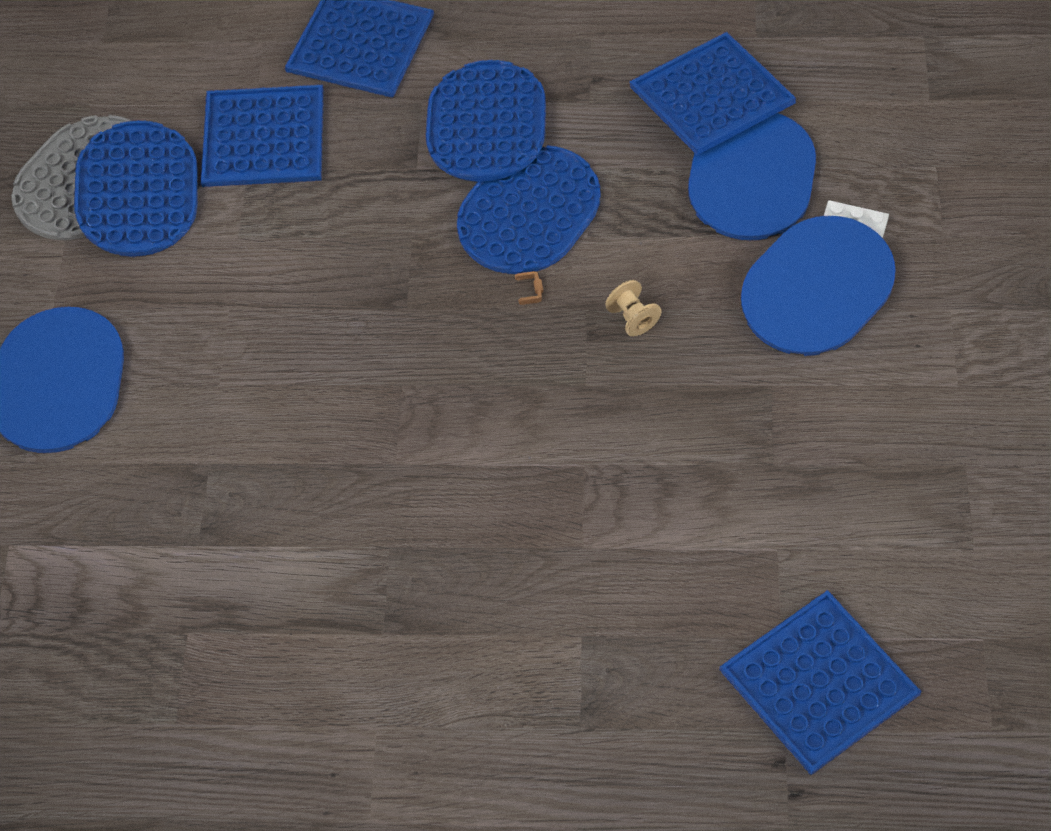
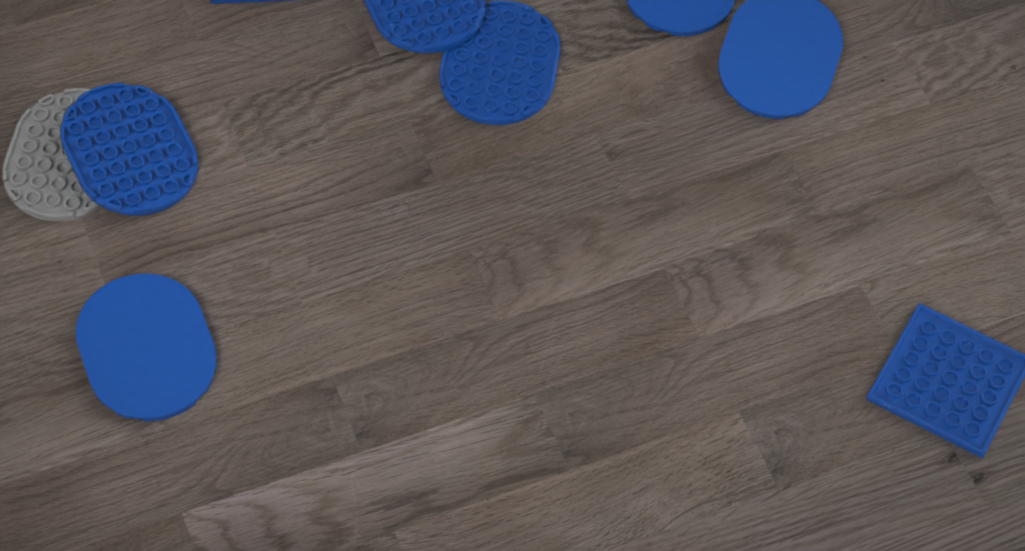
camera: 30 degrees left, 0 degrees up
blue tile [201,85,324,187] -> none
medium nougat piece [515,271,543,305] -> none
tan hose [605,280,662,337] -> none

